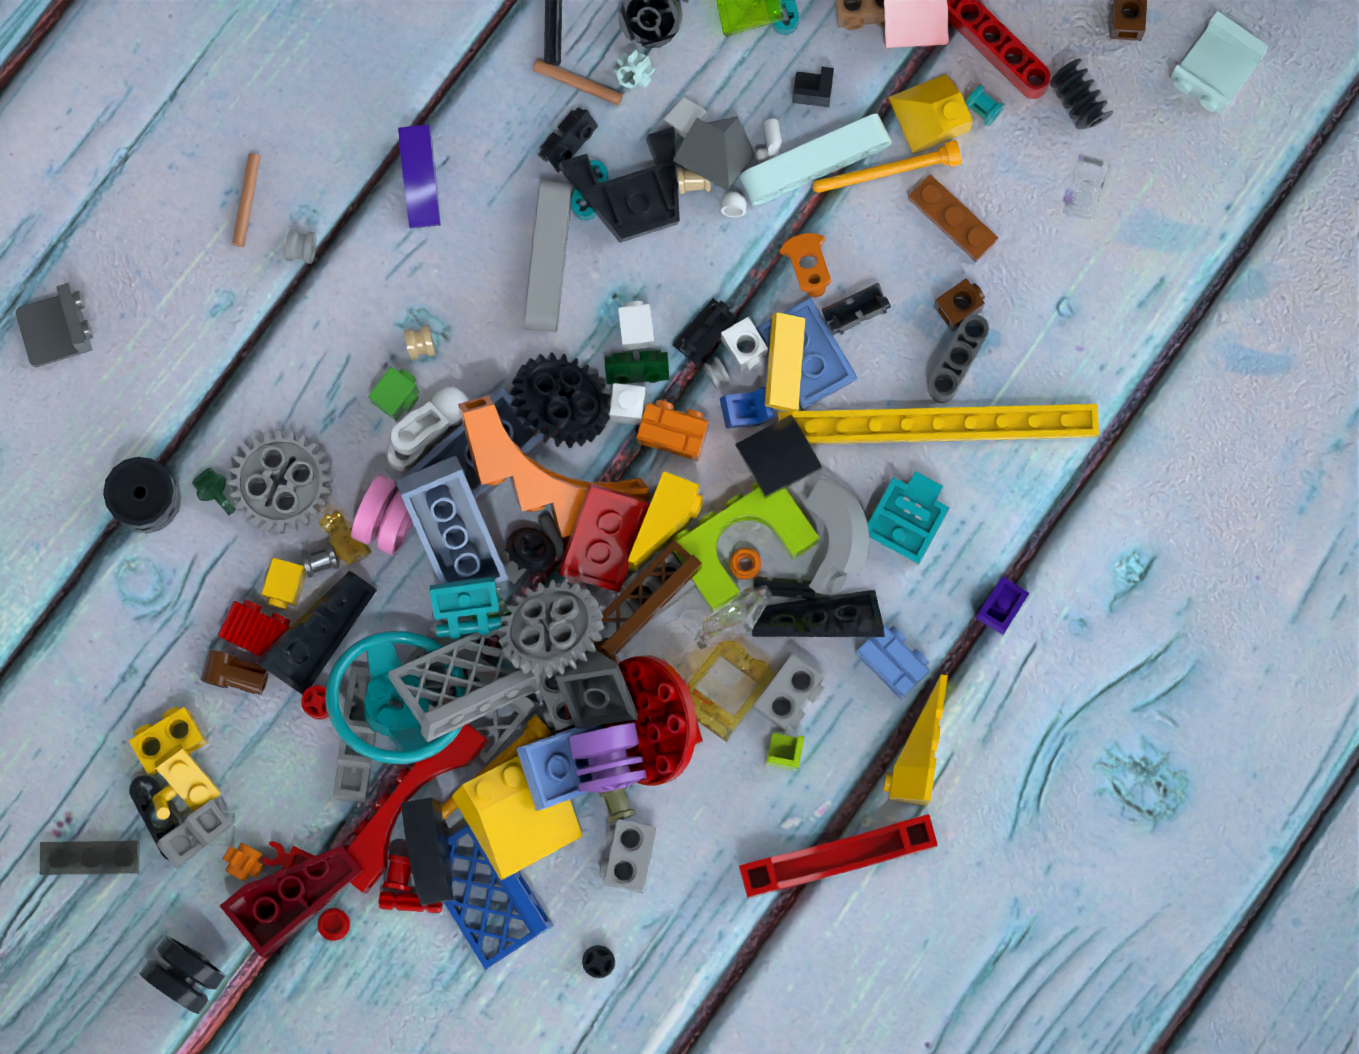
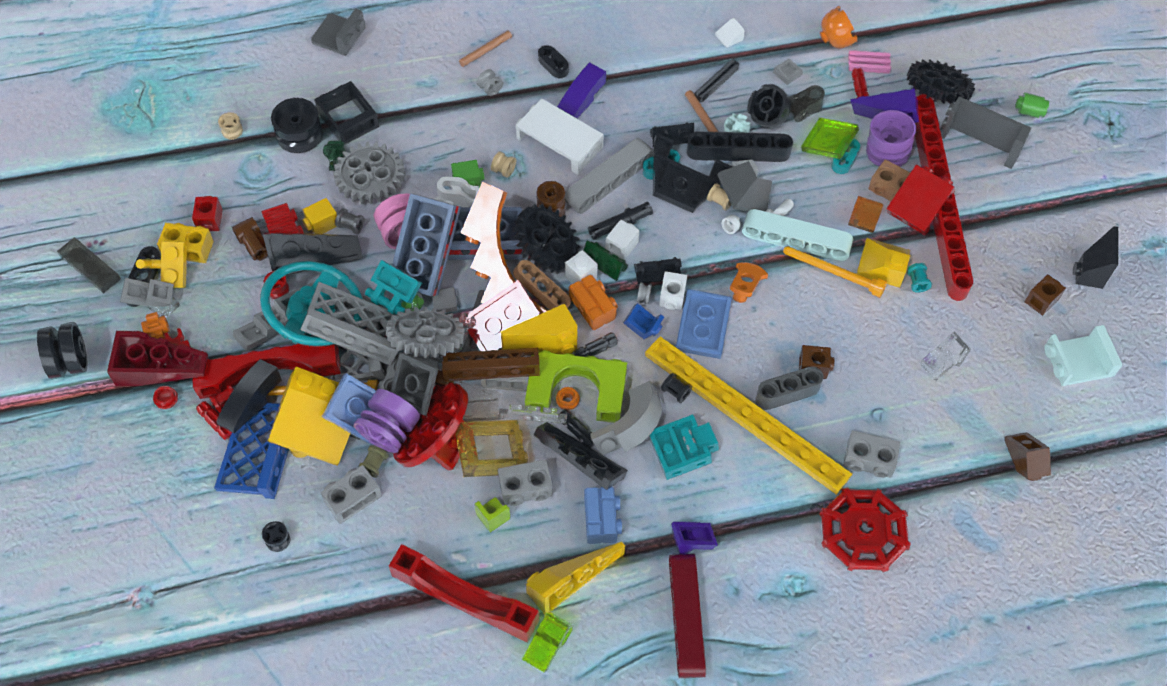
camera: 35 degrees right, 20 degrees down
clear yellow plate [319,511,372,565] -> none
black gear [504,527,556,574] -> none
black slope [735,415,822,498] -> none
yellow tile [765,312,805,412] -> none
black panel [792,67,834,107] -> none
black hinge [821,283,891,335] -> none
dark orange plate [908,174,999,262] -> none
black piece [1049,58,1113,130] -> none
none -> red brick [192,196,223,231]
none -> tan wheel [218,112,243,140]
none -> black window [314,81,379,146]
none -> medium nougat beam [513,260,571,310]
none -> white panel [515,98,604,175]
none -> clear neon green plate [522,612,573,673]
none -> reddish brown wheel [536,181,565,217]
none -> black beam [538,45,569,79]
none -> black axle [574,332,618,357]
none -> black pin [588,201,653,240]
none -> black bush [661,373,692,403]
none -> dark red beam [669,554,706,679]
none -> black beam [686,132,793,162]
none -> red plate [819,487,911,572]
none -> light grey brick [843,430,900,478]
none -> clear orange panel [848,196,883,233]
none -> slope [1004,432,1051,481]

